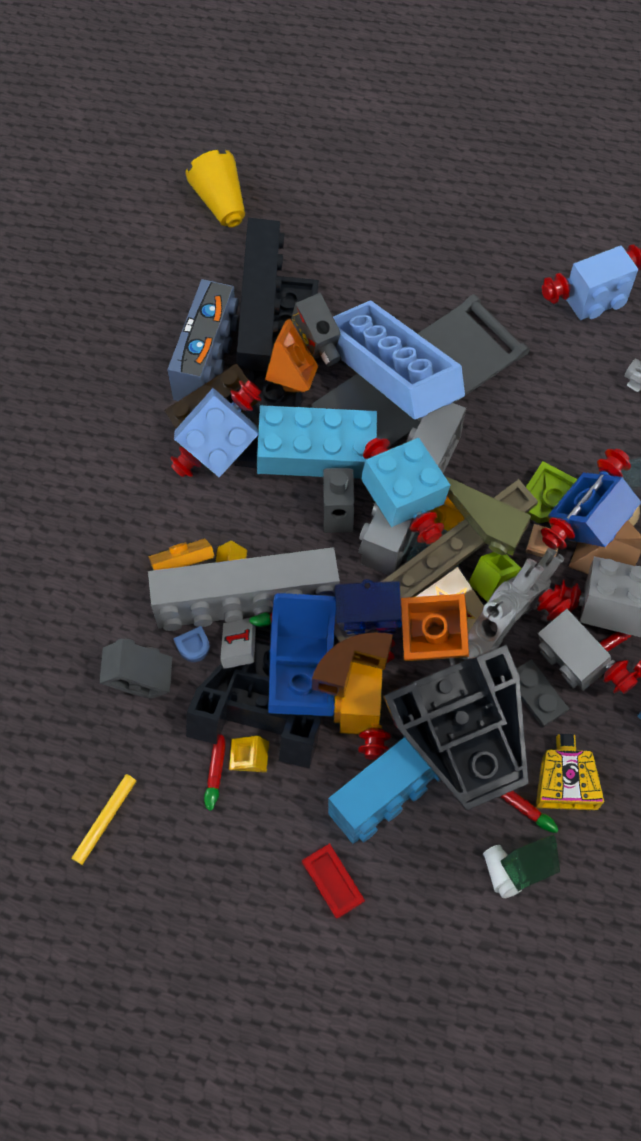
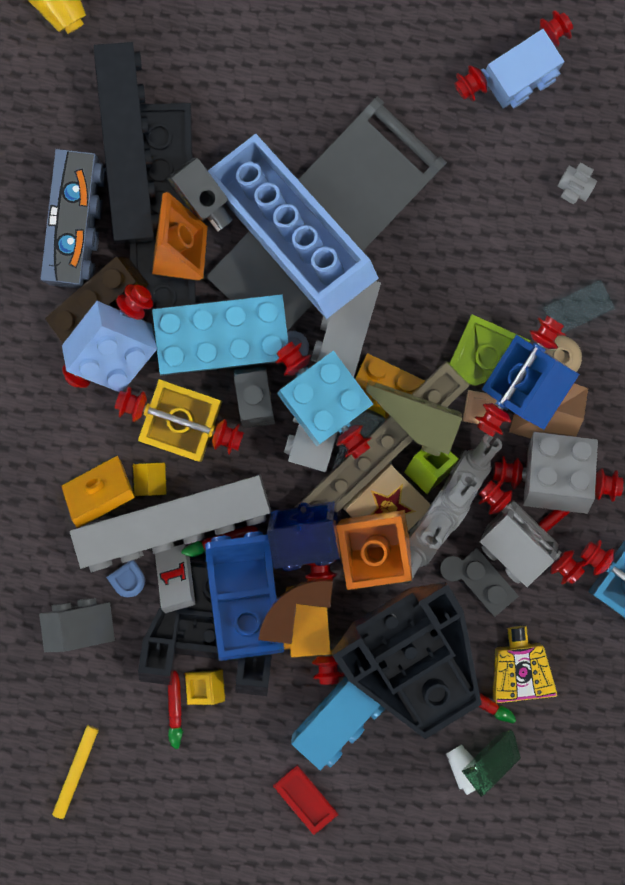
camera: 10 degrees left, 25 degrees up
none -> yellow brick [115,379,244,462]

